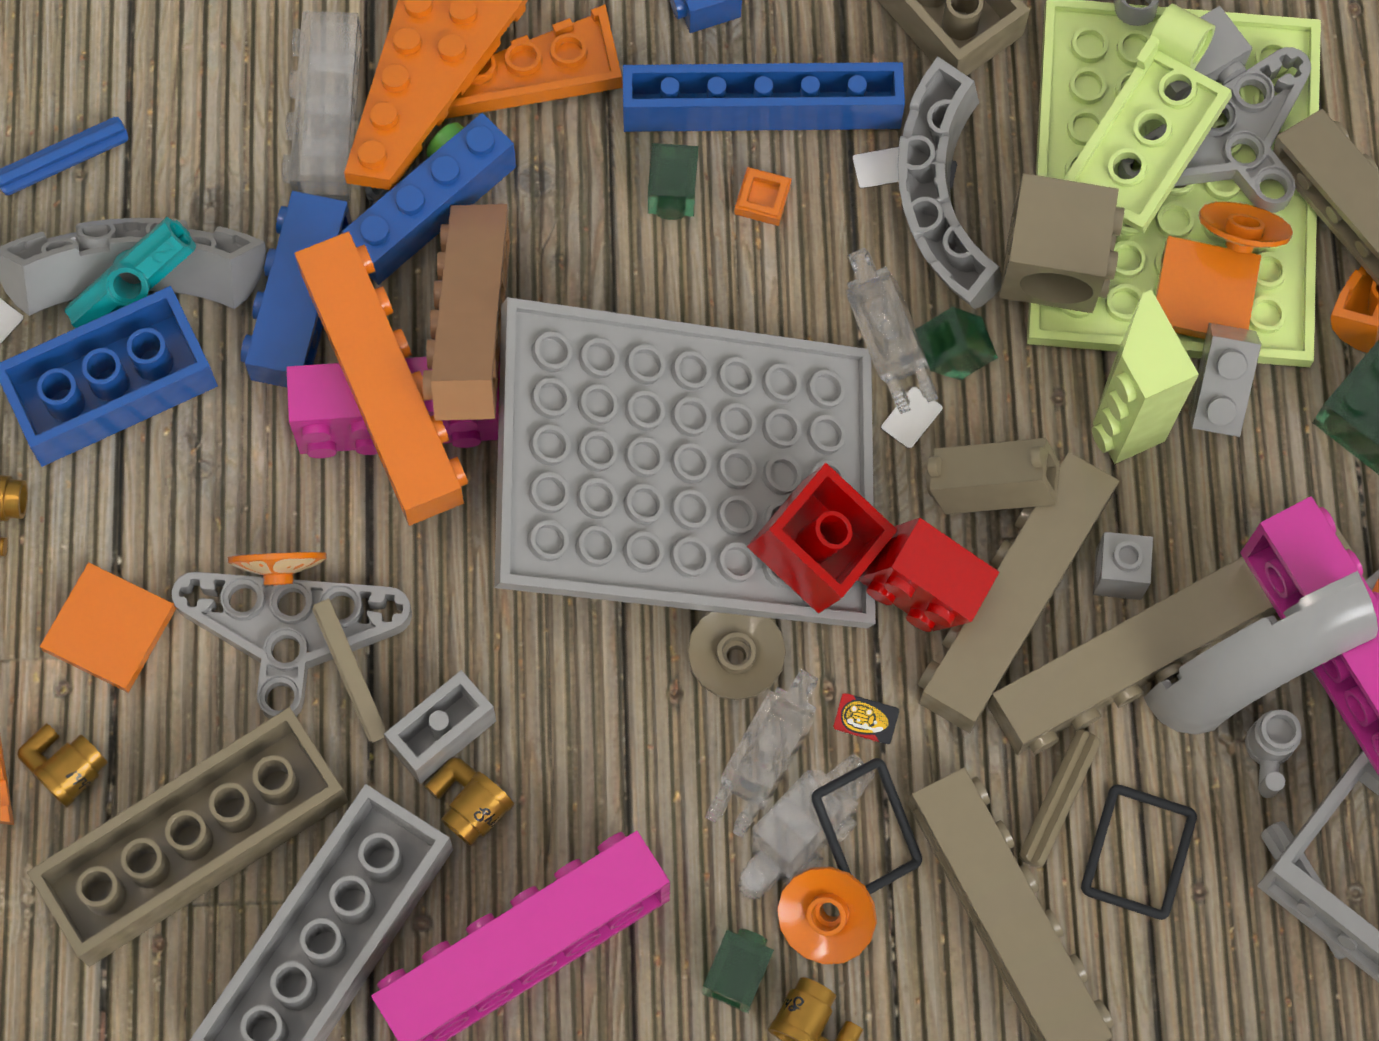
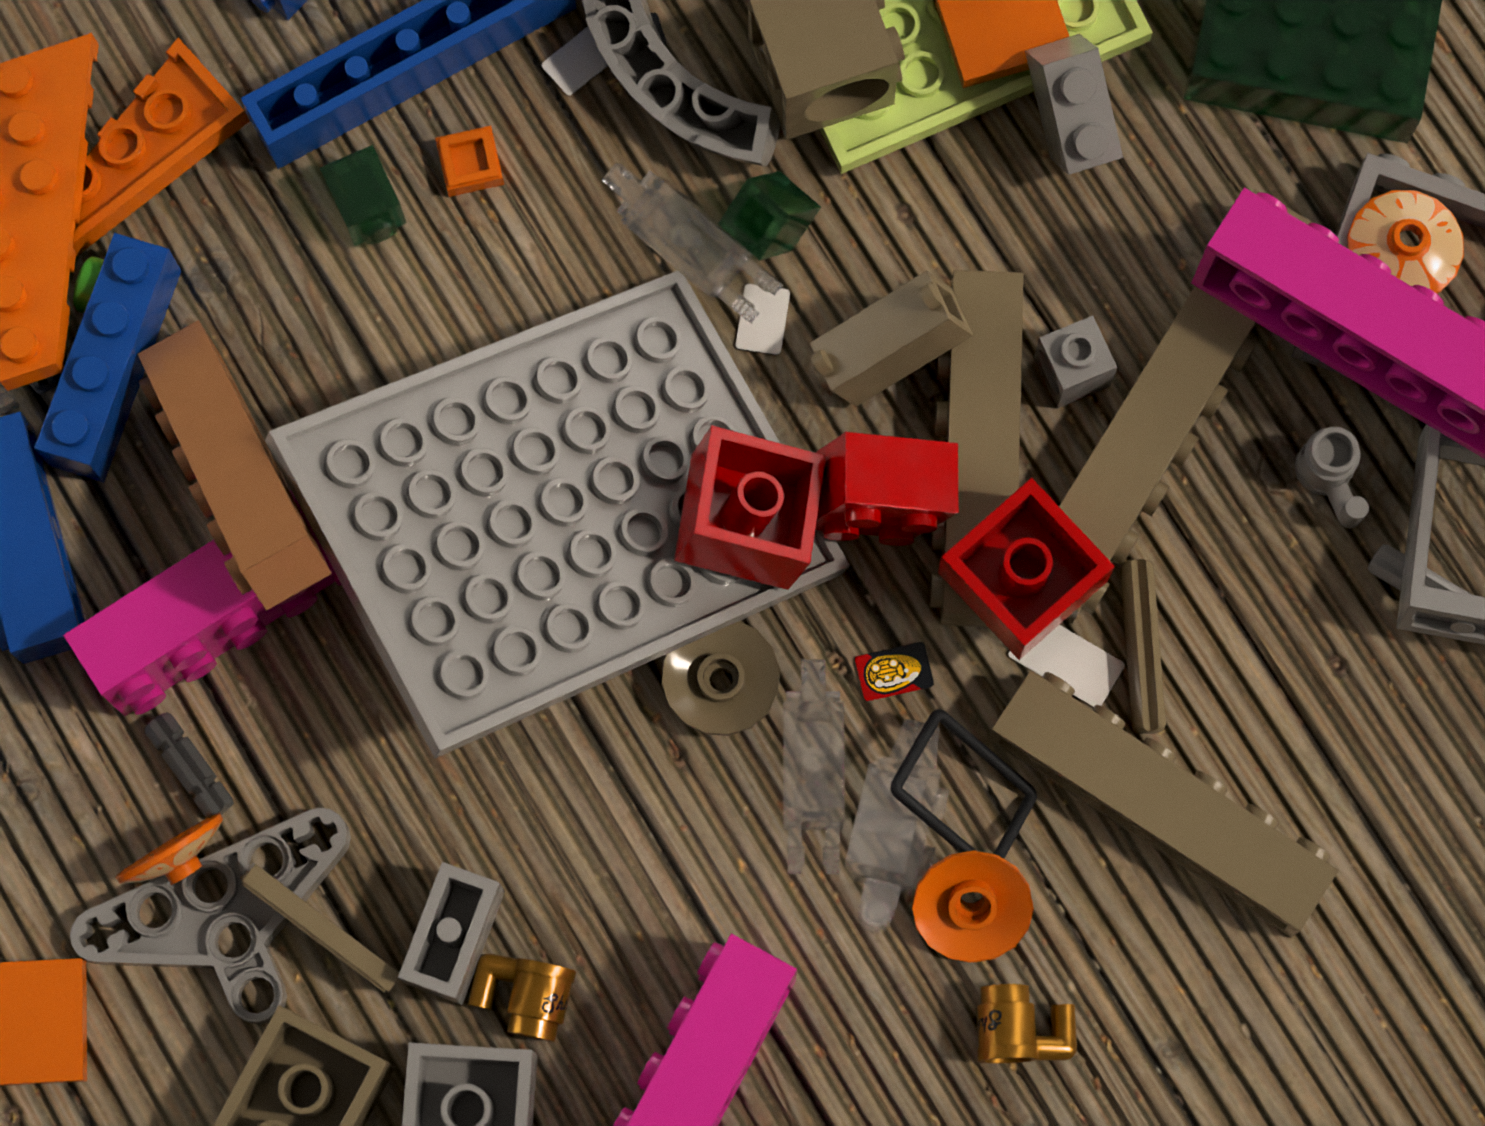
camera: 25 degrees left, 5 degrees up
orange brick [294,231,468,526] -> none
clear green brick [702,928,774,1014] -> none
black piece [1081,784,1197,920] -> none
yellowish green slope [1092,289,1199,464] -> none
light grey brick [1144,571,1378,735] -> none
none -> dark grey axle [144,712,234,818]
none -> red brick [938,477,1115,660]
none -> white sticker [1008,625,1125,707]

